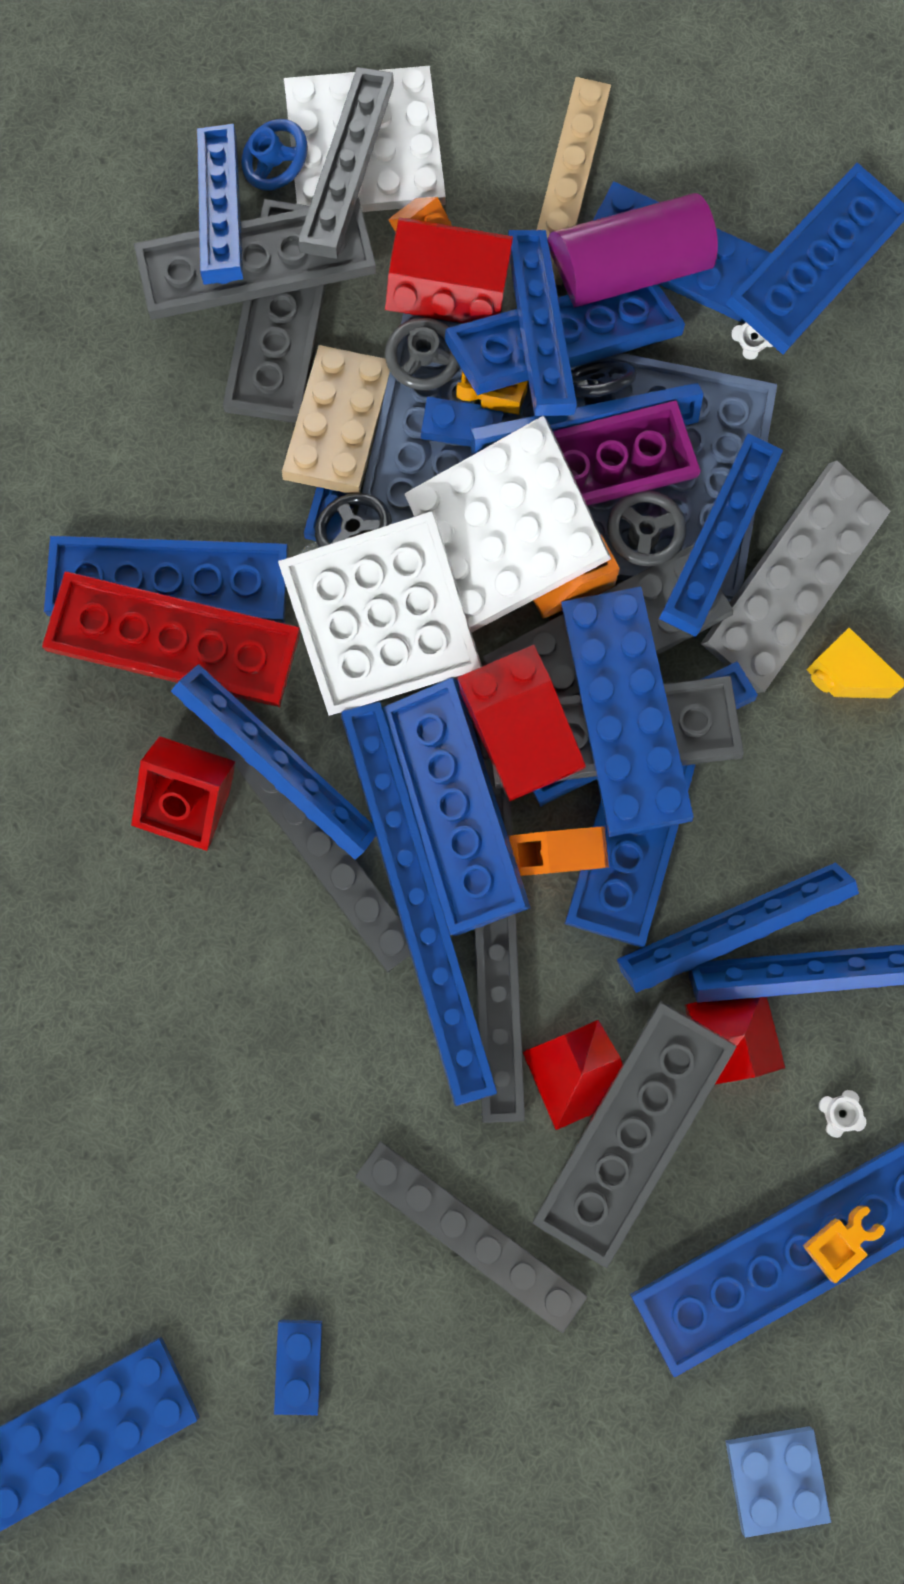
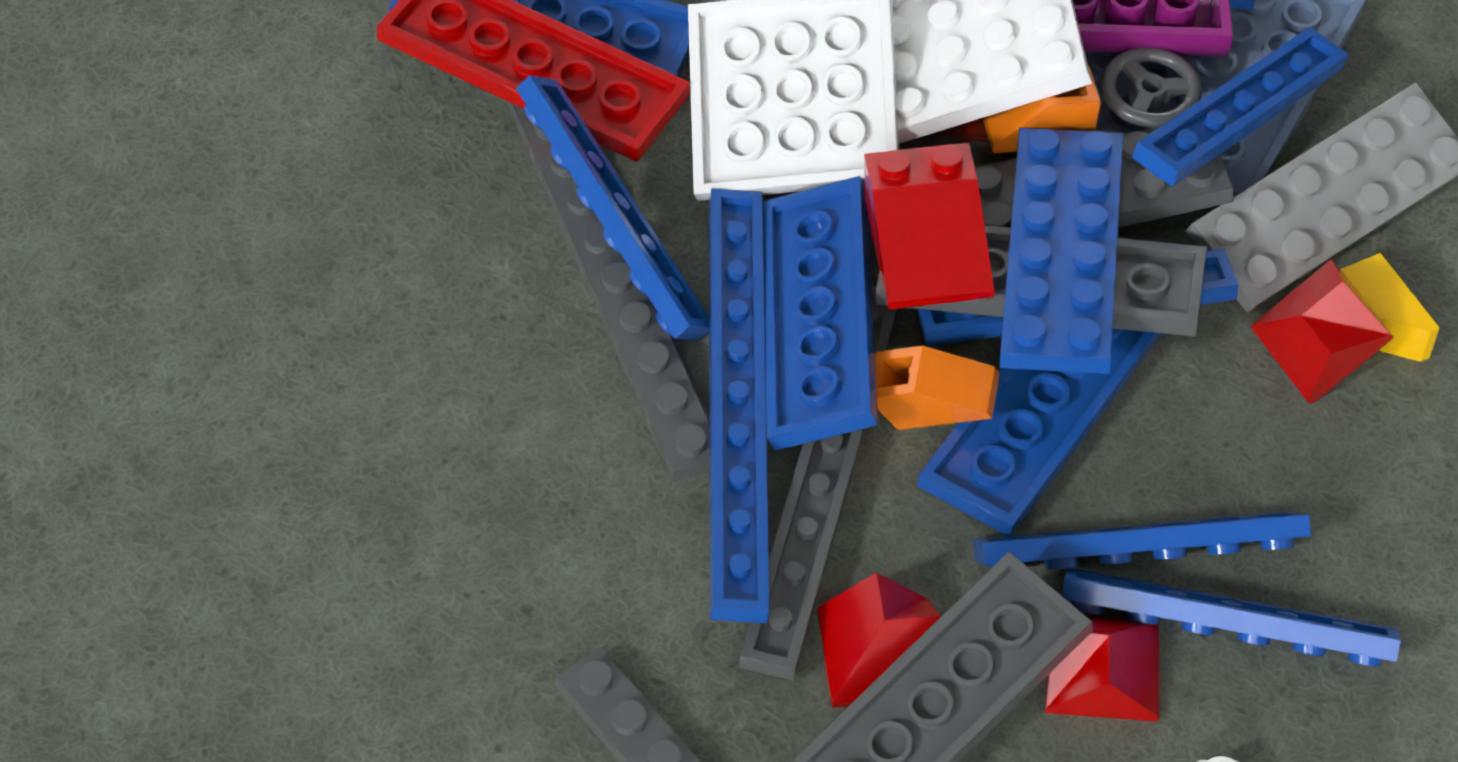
camera: 20 degrees right, 25 degrees down
red slope [131,736,236,851] -> none
none -> red slope [1250,259,1394,405]

